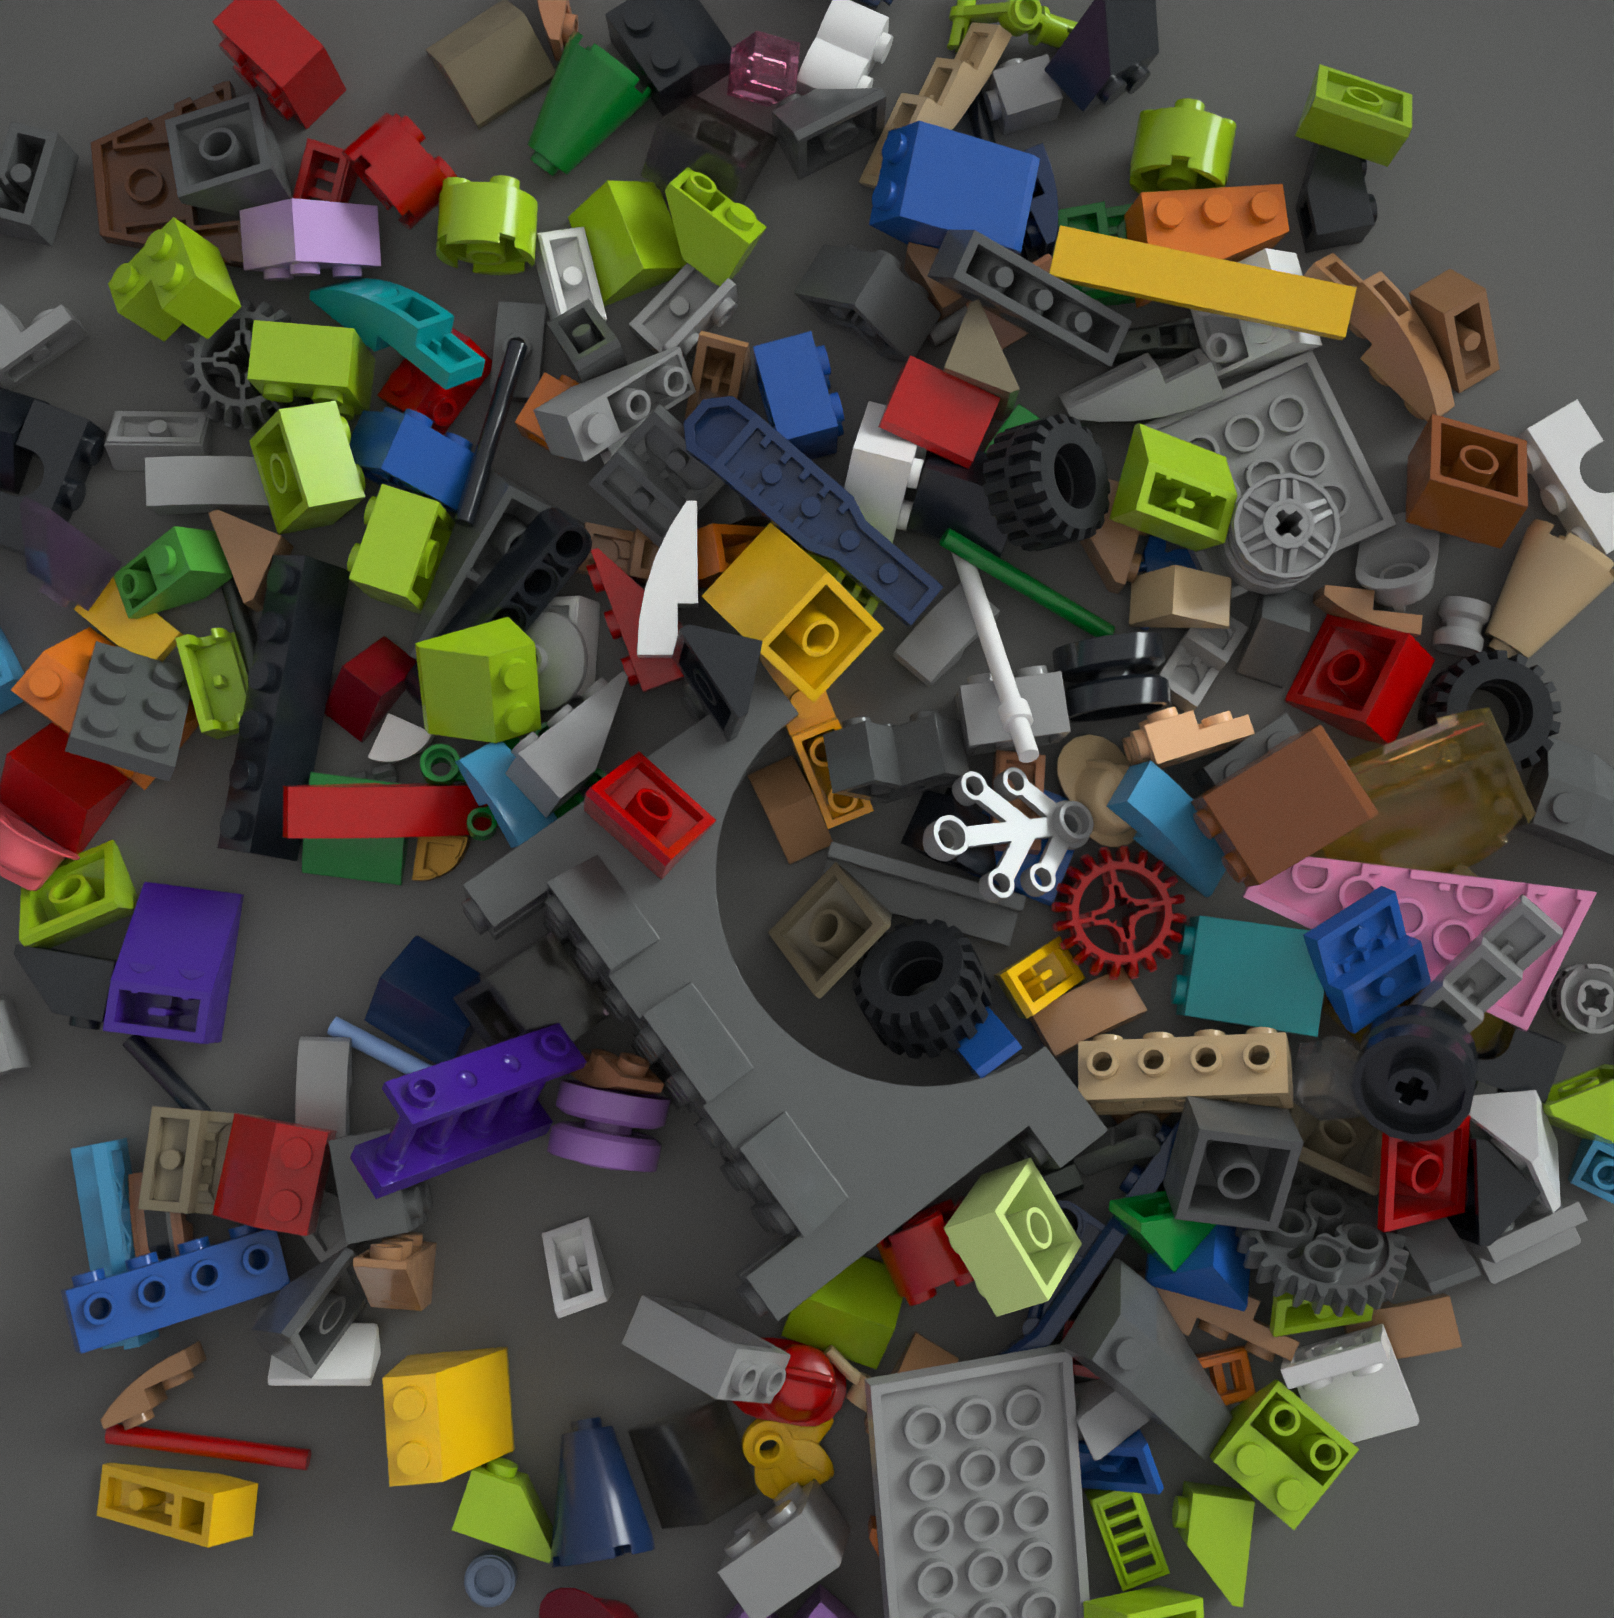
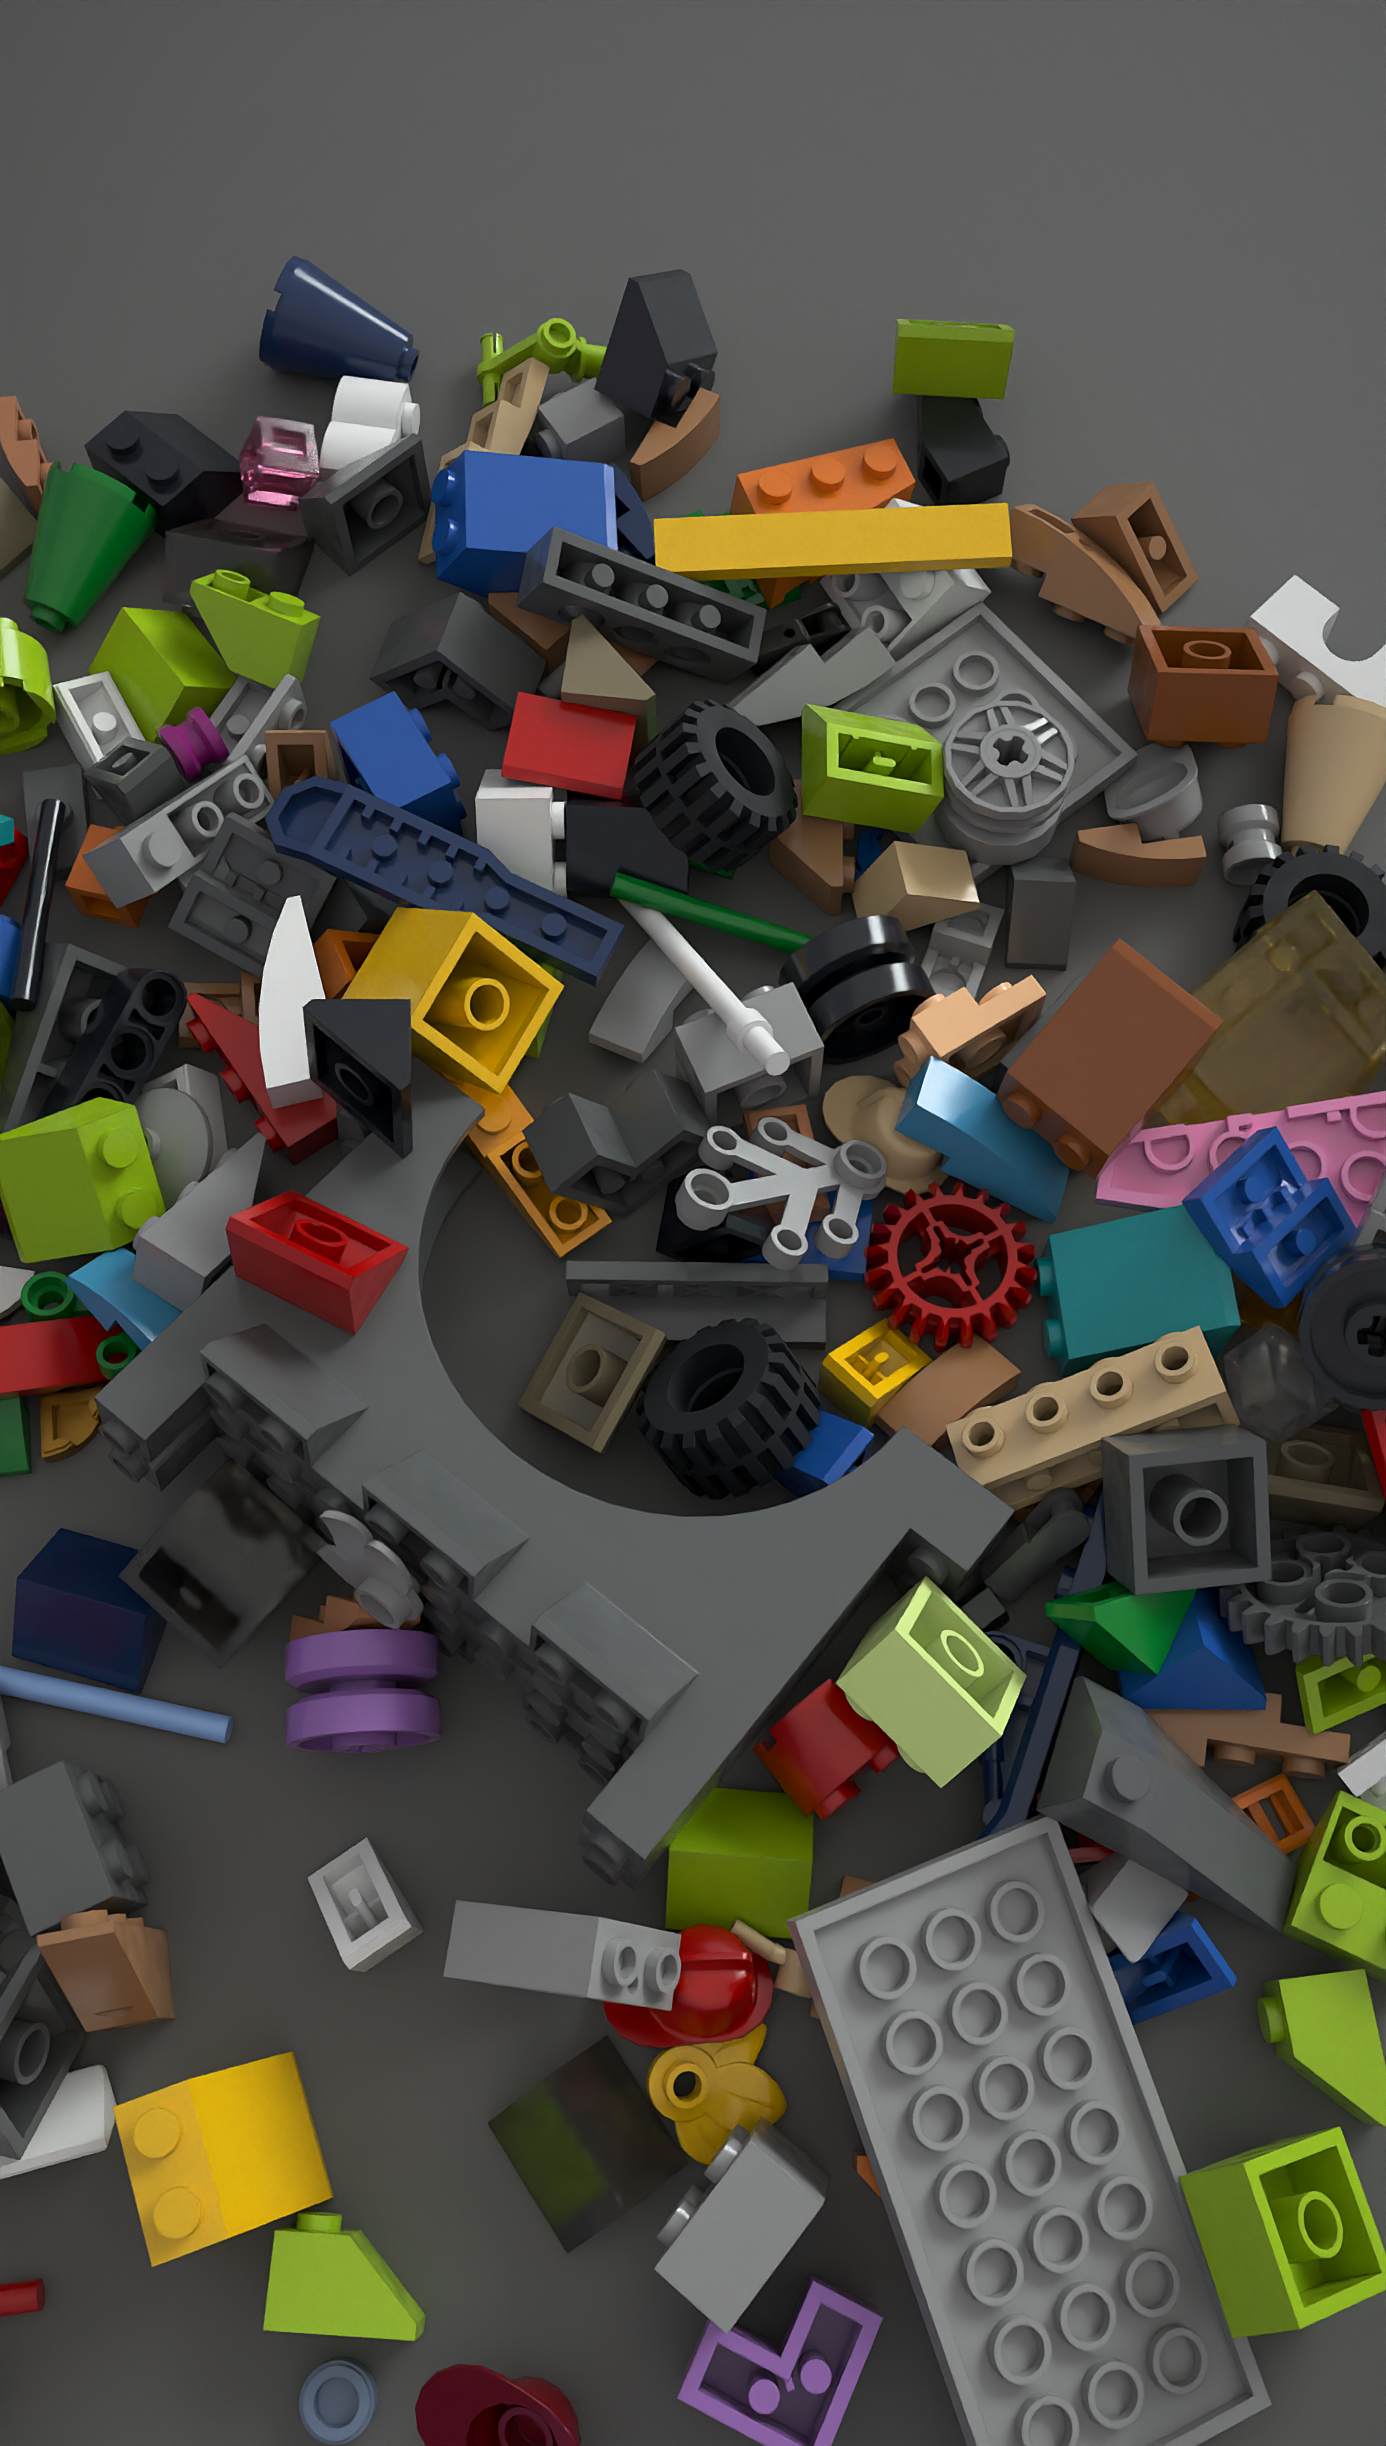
camera: 15 degrees left, 15 degrees down
dark purple fence [350,1023,587,1199] -> none
dark blue cone [551,1417,655,1568] -> none
medium nougat slope [748,755,833,865] -> none
lime slope [1084,1489,1170,1591] -> none
lime brick [1129,98,1237,194] -> none
red slope [1284,614,1435,747] -> none
none -> magenta wheel [156,706,230,783]
none -> light grey plate [317,1510,424,1629]
none -> medium nougat slope [630,387,720,502]

